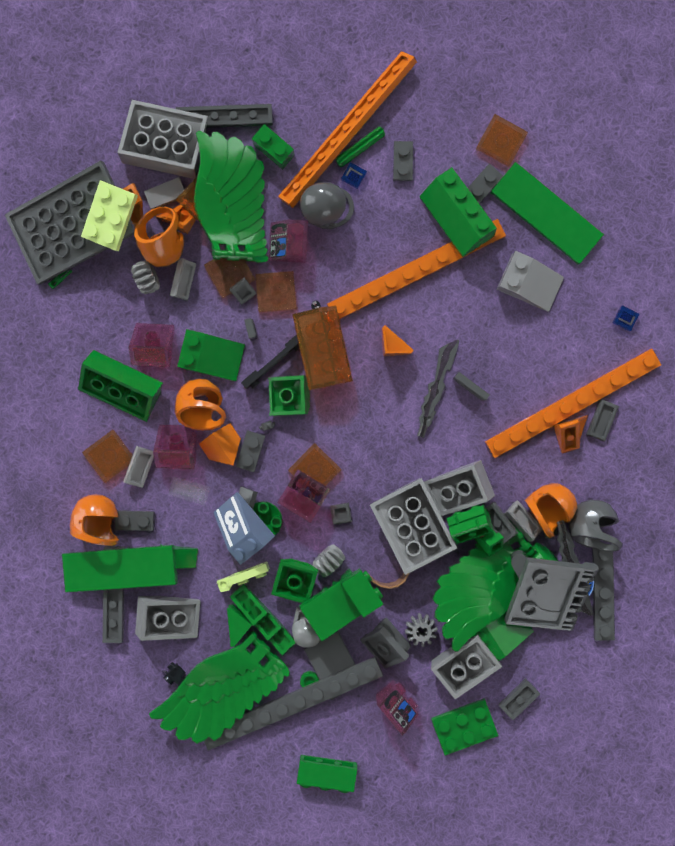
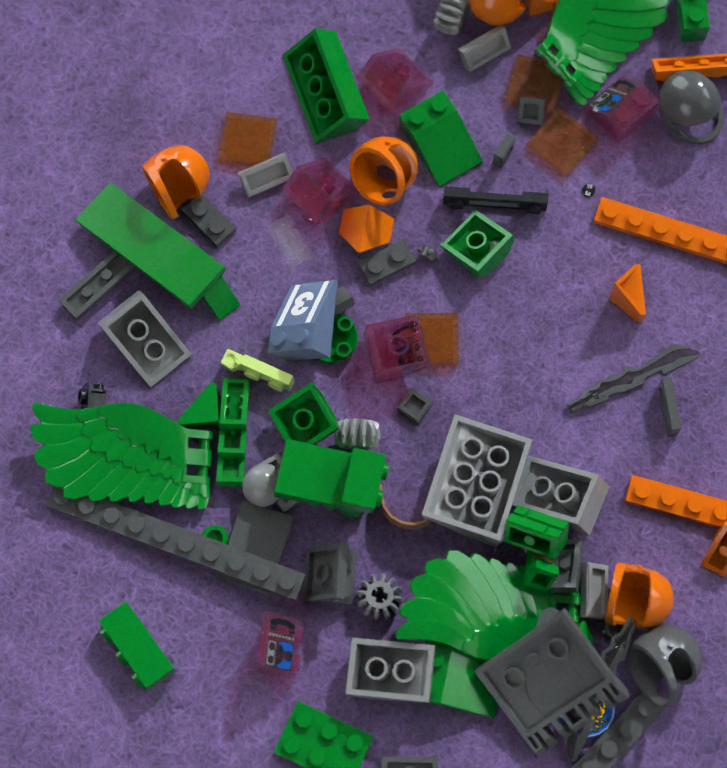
camera: 45 degrees right, 15 degrees down
clear orange slope [292,306,353,390] -> none

